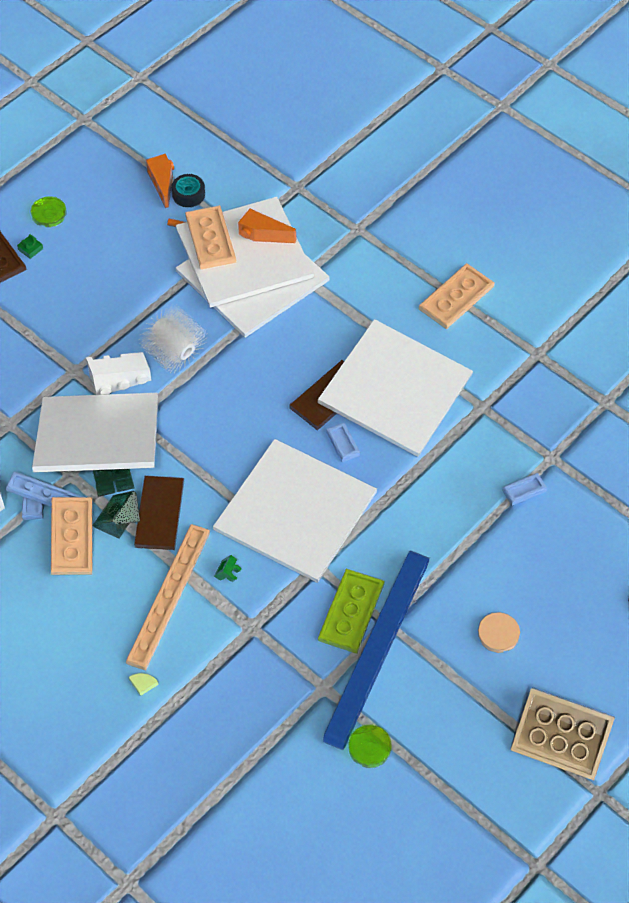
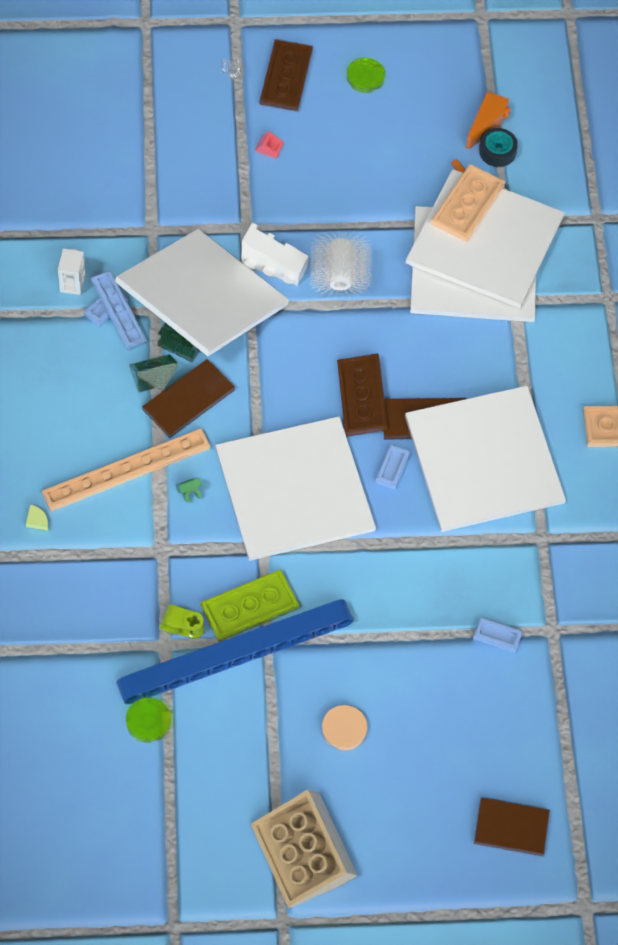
camera: 40 degrees right, 5 degrees up
green tile [17,234,43,259] -> none
light nougat tile [51,497,92,575] -> none
orange slope [238,208,296,243] -> none
none -> lime piece [160,605,205,639]
none -> coral slope [255,131,284,158]
none -> reddish brown tile [337,353,388,437]

